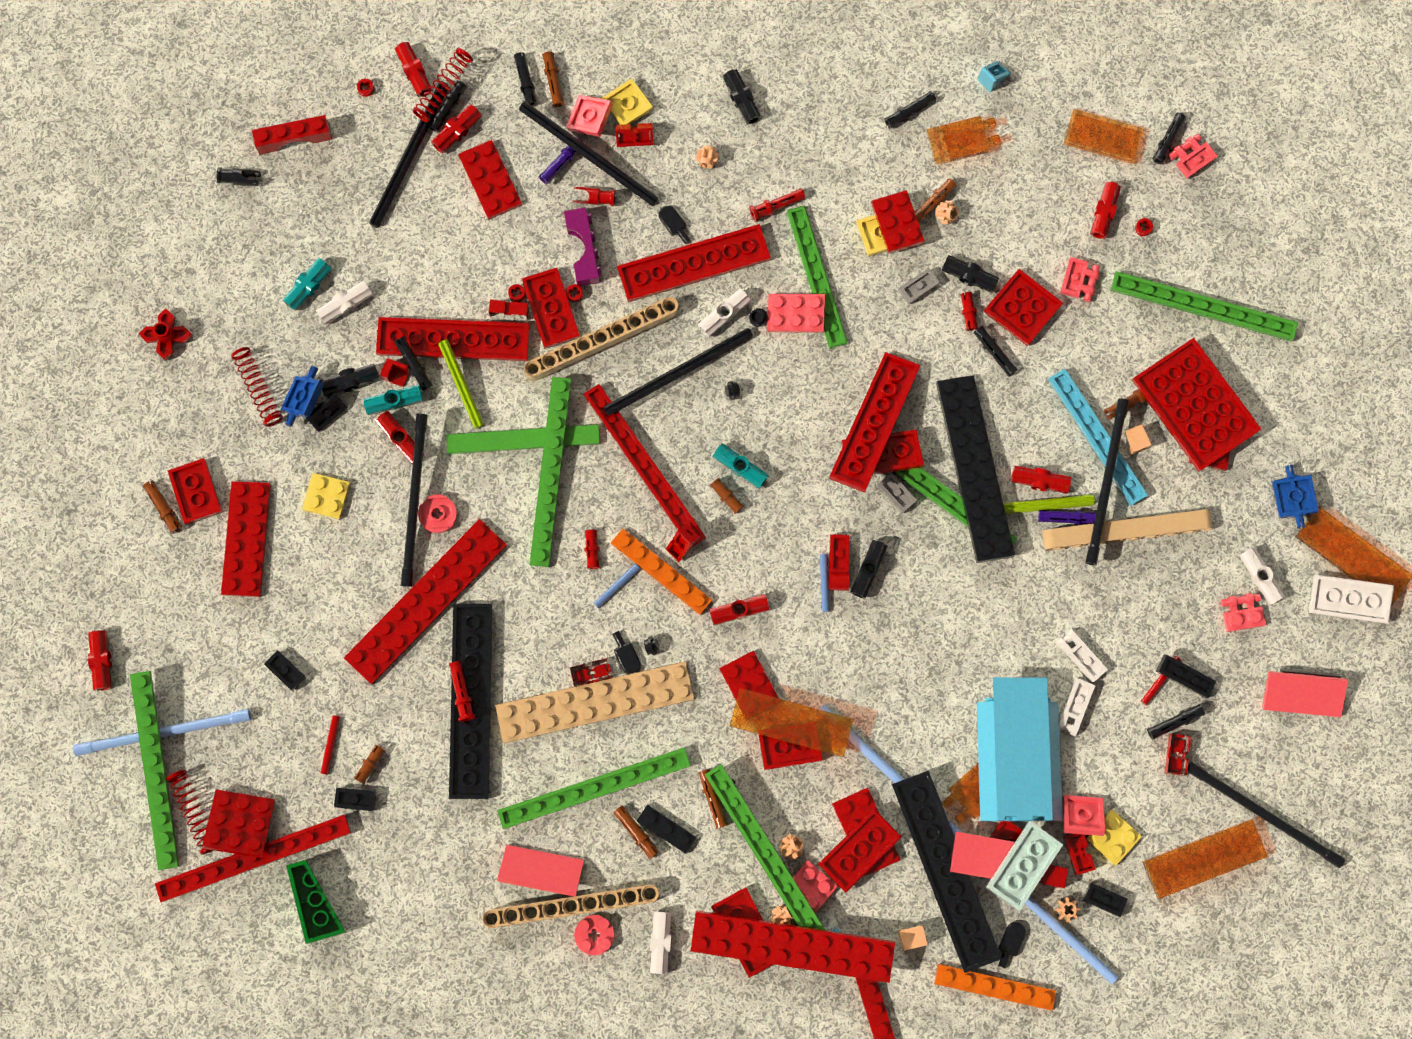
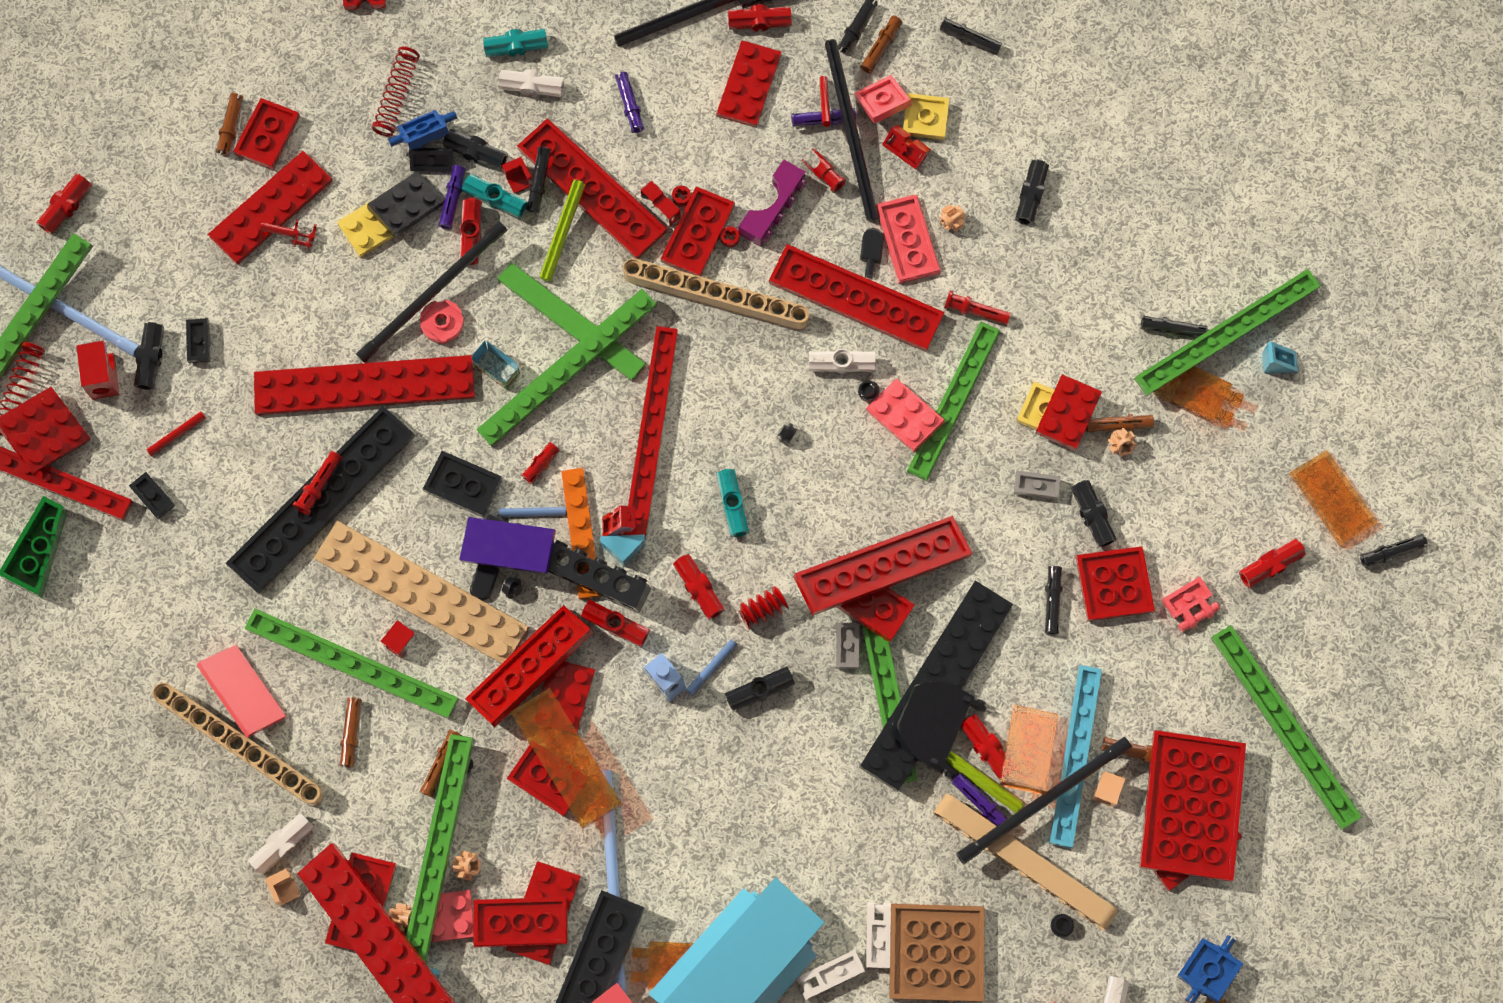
camera: 45 degrees right, 5 degrees down
dark orange pin [354,744,386,784] -> none
red piece [570,658,612,687] -> none
coral plate [574,915,614,955] -> none
black axle [604,328,753,416] -> none
black plate [637,804,697,854] -> none
dark orange pin [710,478,744,514] -> none
red plate [829,534,849,591] -> none
red pin [960,292,978,331] -> none
red bush [1135,218,1153,237] -> none
coral plate [1168,134,1217,179] -> none
none -> red piece [76,340,120,400]
none -> black piece [134,322,164,390]
none -> red piece [260,220,317,250]
none -> light nougat panel [265,869,301,907]
none -> black plate [367,171,445,238]
none -> red panel [380,620,415,659]
none -> black plate [423,450,502,517]
none -> dark purple pin [438,165,466,230]
none -> dark purple tile [459,517,556,574]
none -> red plate [465,605,593,728]
none -> medium azure piece [472,340,520,390]
none -> black brick [487,514,651,613]
none -> medium azure slope [600,535,646,566]
none -> dark purple pin [615,72,644,133]
none -> light blue torso [642,653,687,702]
none -> red piece [673,554,725,620]
none -> red piece [739,586,789,630]
none -> red bar [819,76,831,127]
none -> coral tile [876,194,941,284]
none -> medium nougat plate [889,903,984,1002]
none -> black piece [897,681,987,780]
none -> black pin [940,17,1002,55]
none -> clear orange tile [1000,704,1058,795]
none -> black plate [1050,914,1074,938]
none -> bright green plate [1134,269,1321,397]

